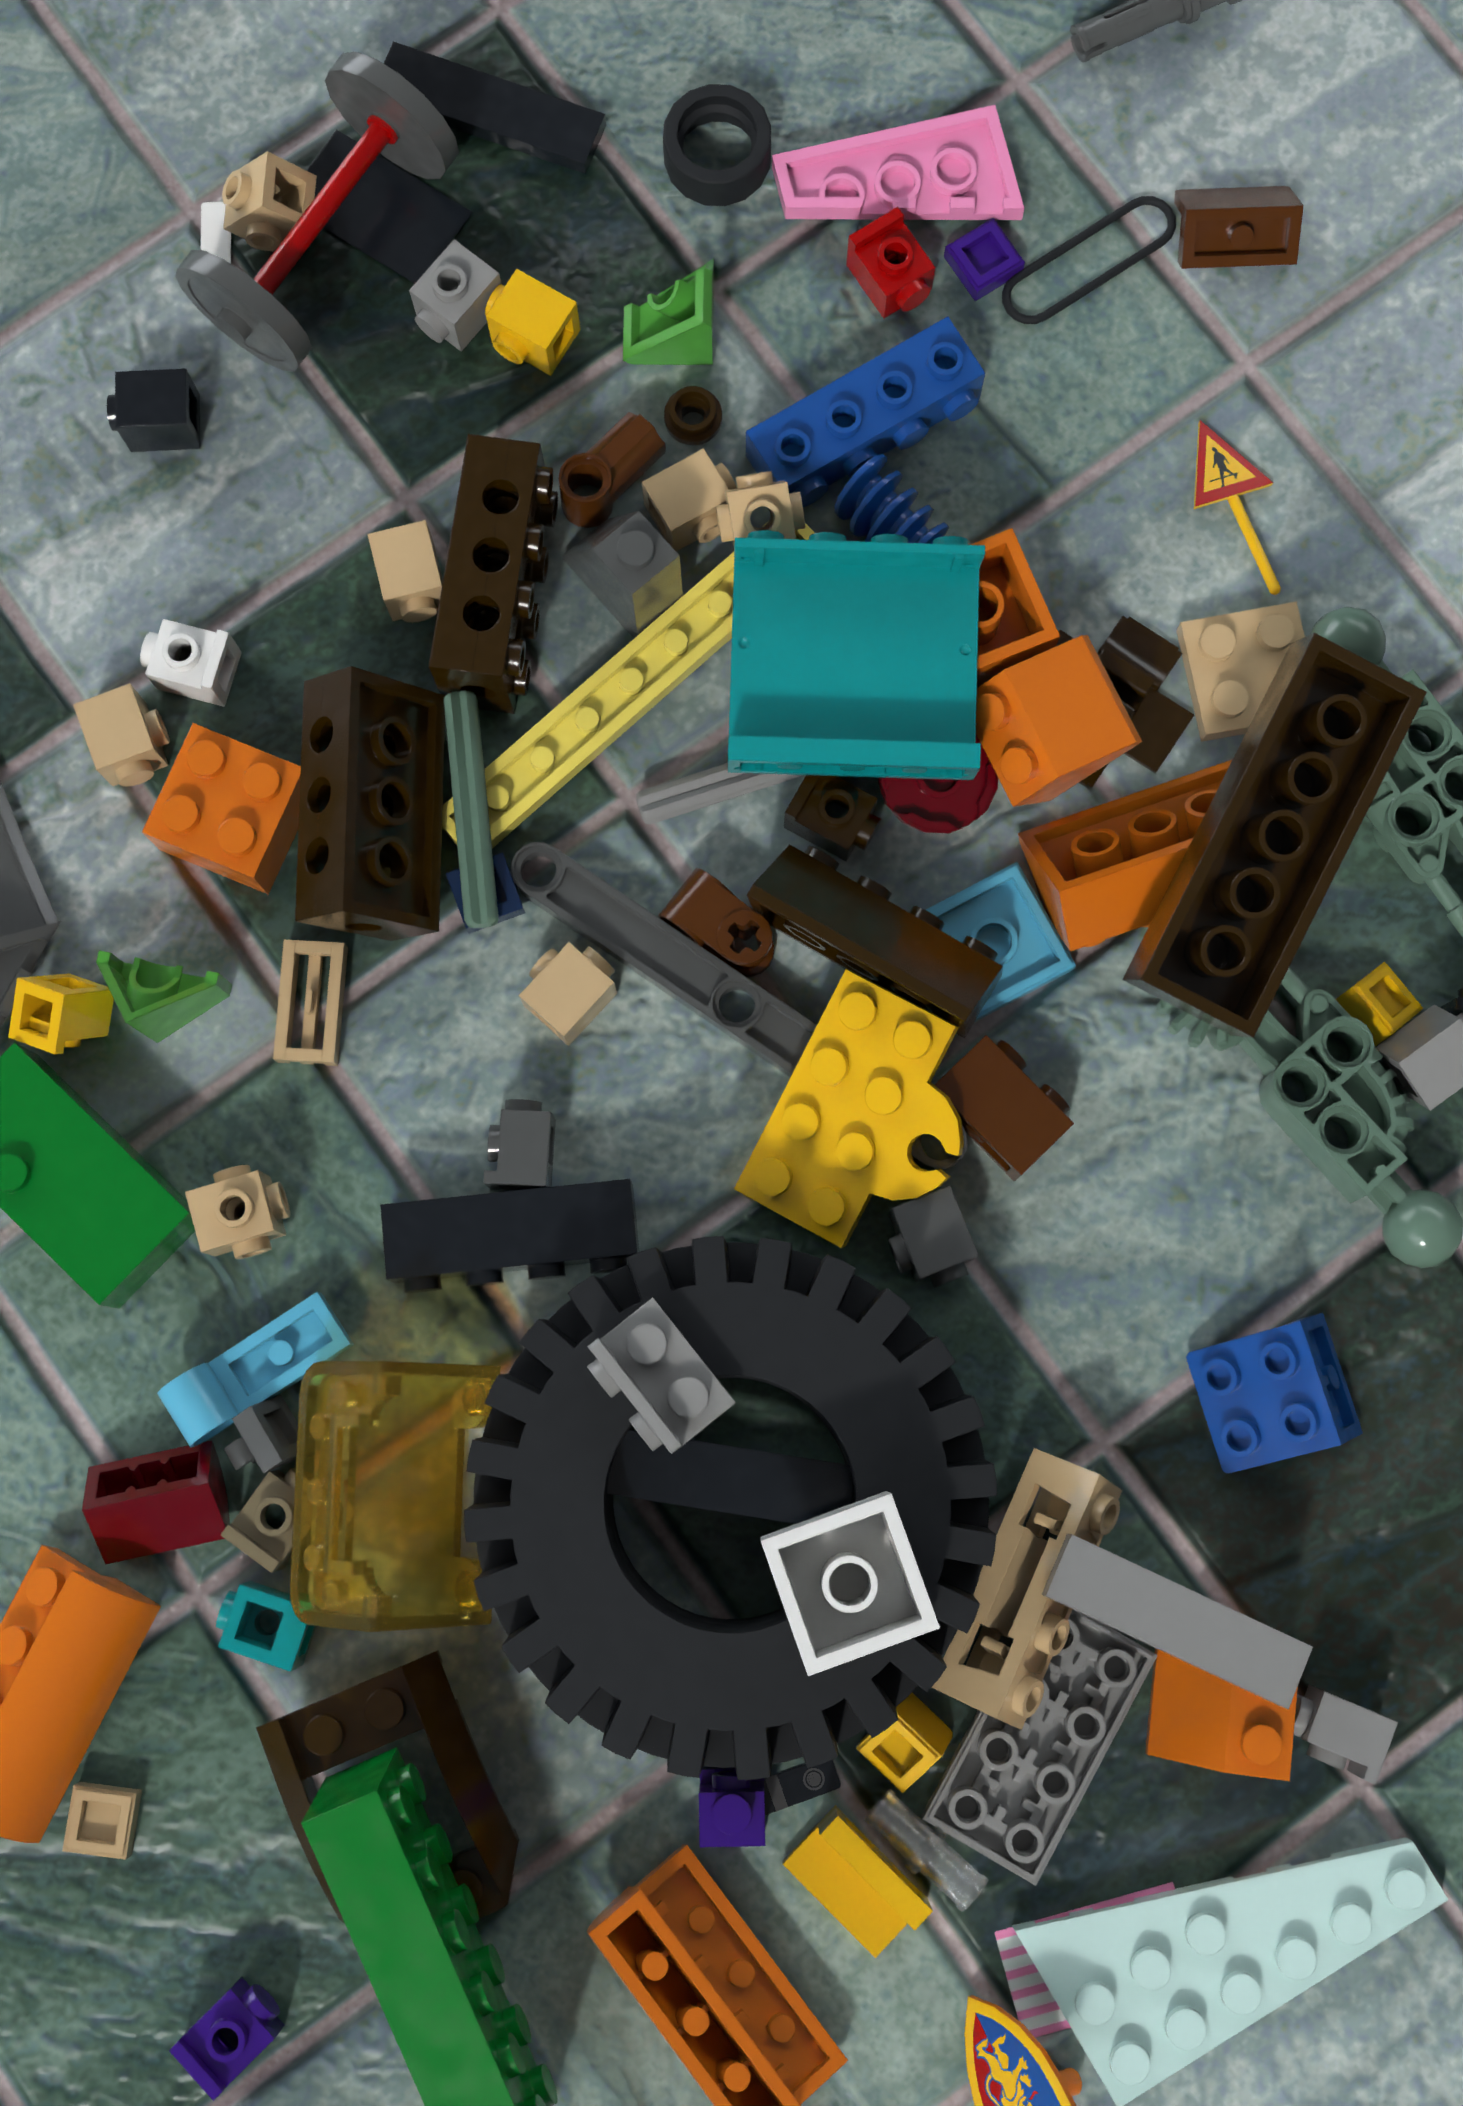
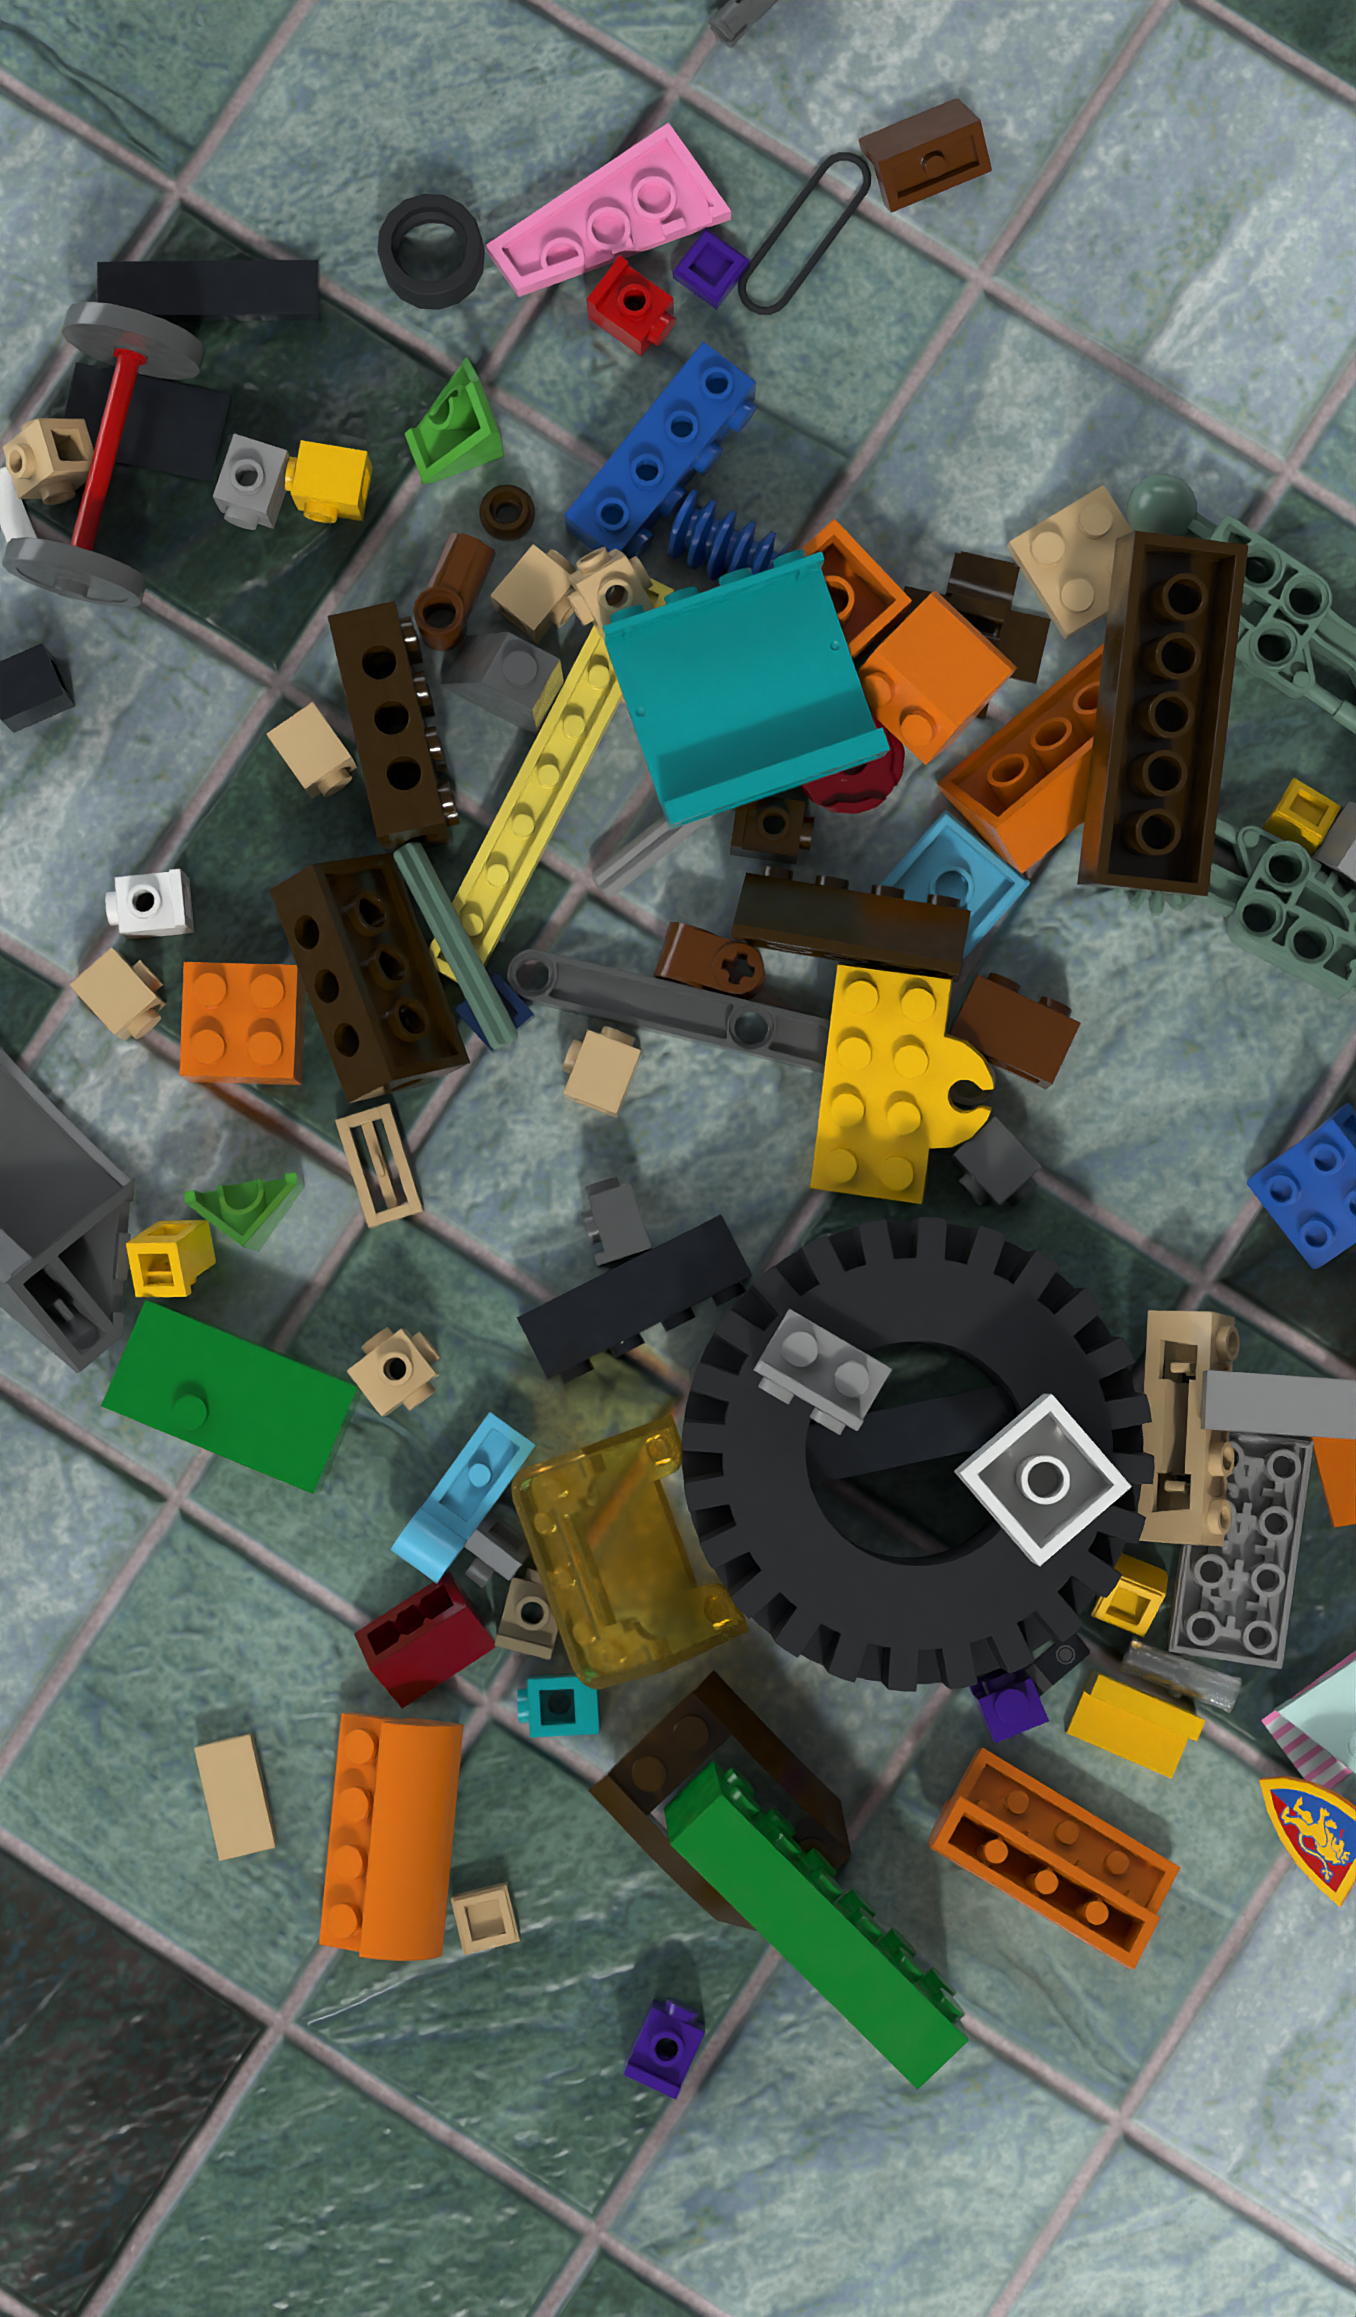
camera: 20 degrees left, 5 degrees up
piece [1194,420,1281,595] -> none

